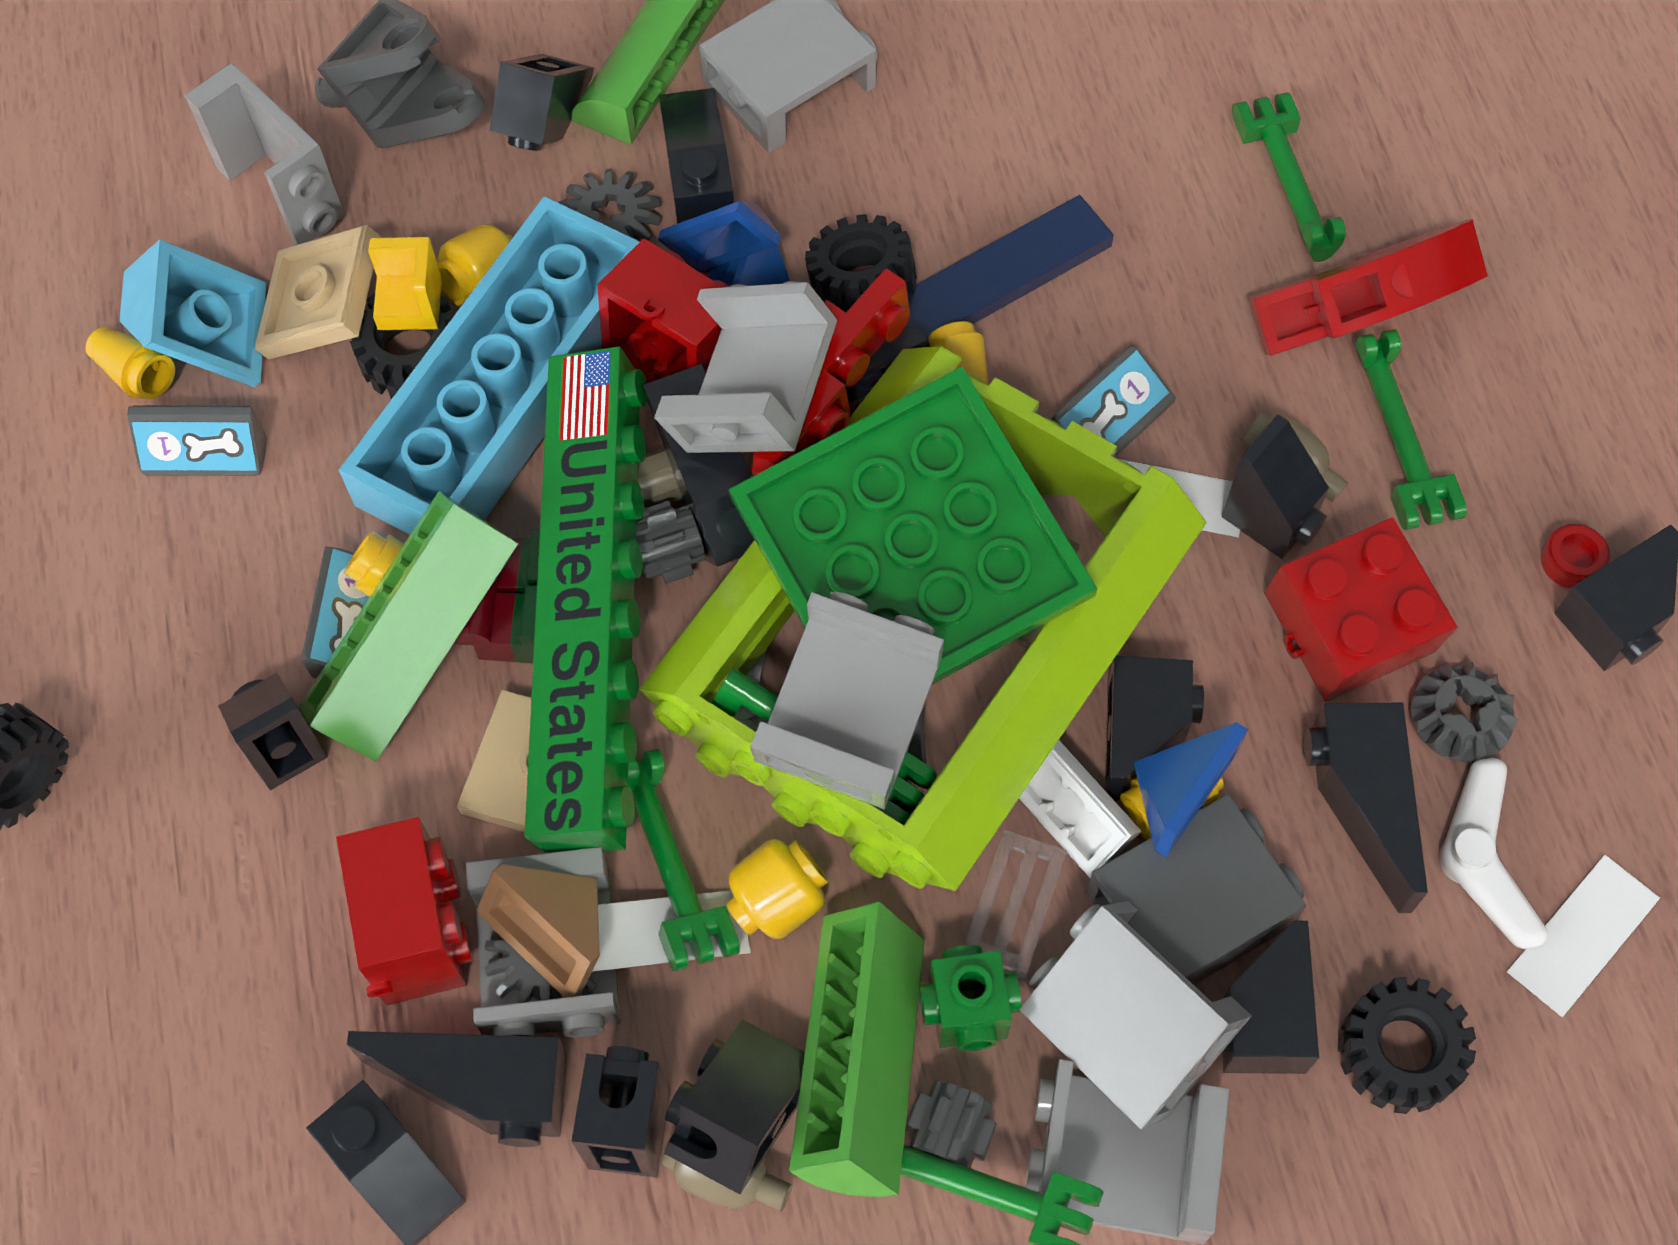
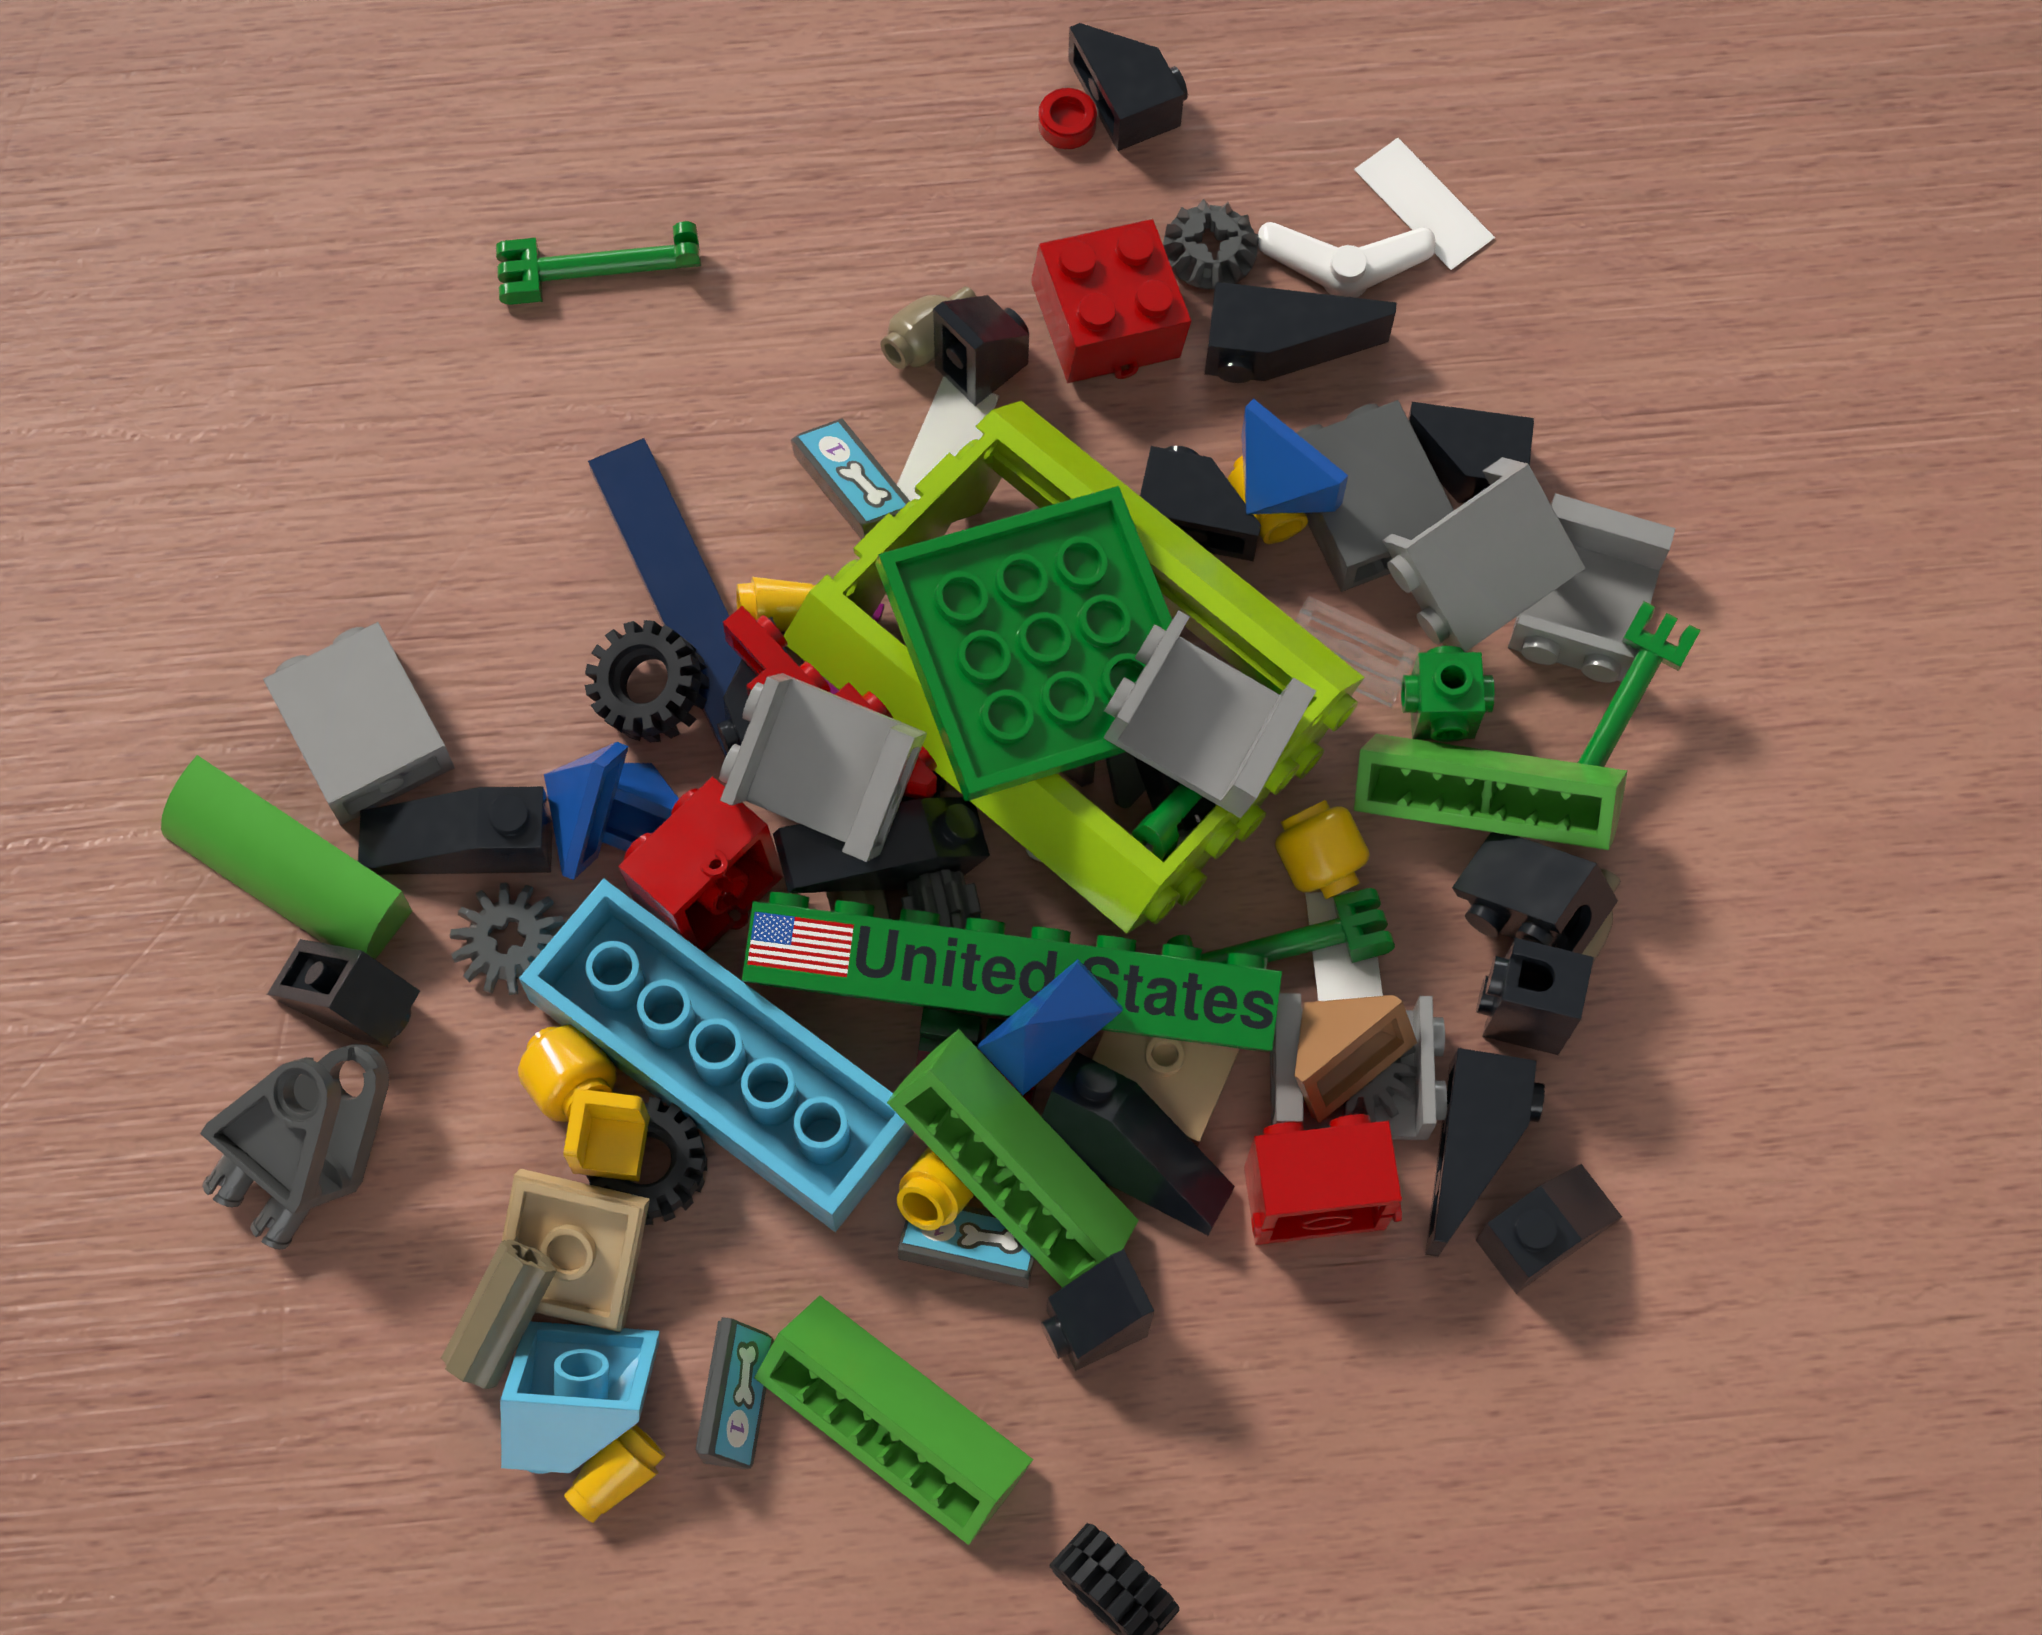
camera: 85 degrees left, 5 degrees up
light grey panel [184,63,345,245] -> none
dark grey gear [906,1081,997,1168] -> none
white plate [1019,740,1141,879] -> none
red slope [1249,219,1488,356] -> none
black tyre [1338,977,1476,1114] -> none
green hinge [1356,329,1467,530] -> none
none -> dark tan axle [441,1240,557,1389]
none -> bright green brick [754,1295,1034,1545]
none -> blue slope [978,959,1123,1095]
none -> black slope [1042,1052,1235,1236]

